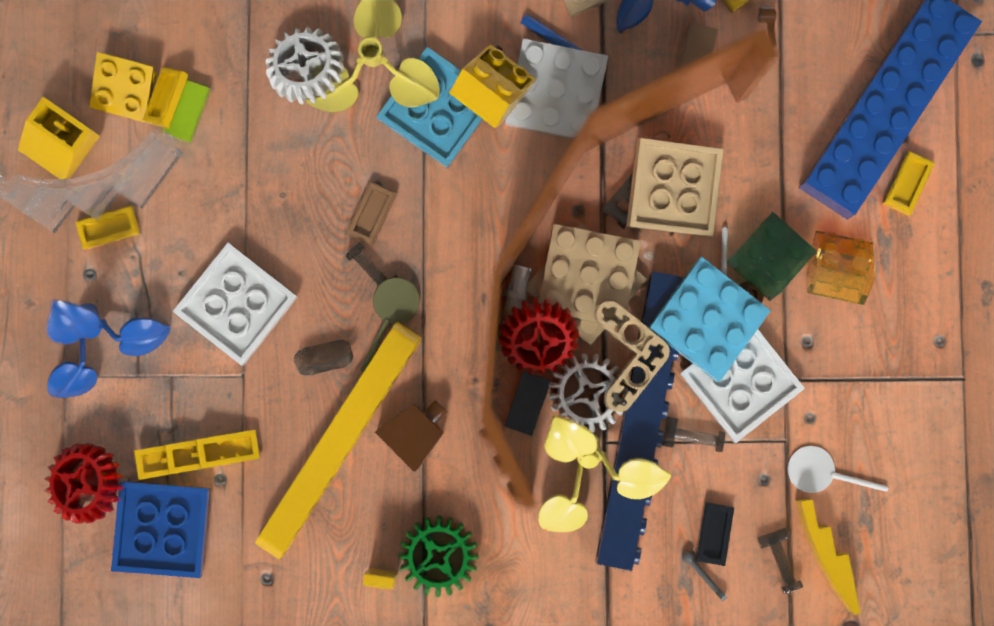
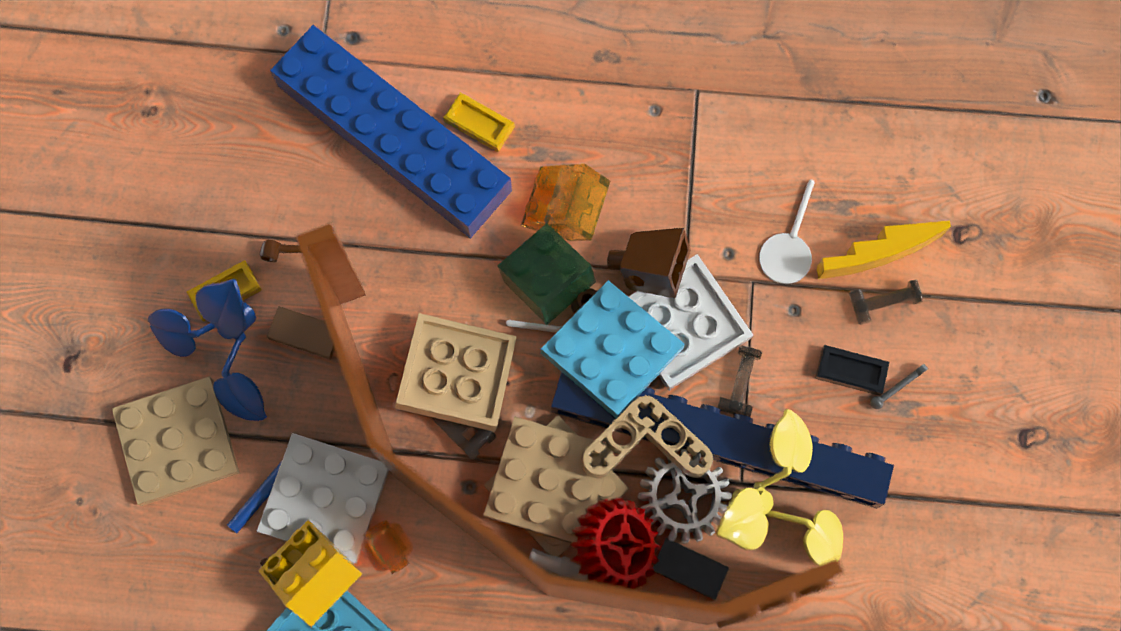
camera: 85 degrees left, 10 degrees down
none -> clear orange head [361,520,413,574]
none -> reddish brown torso [607,228,691,298]

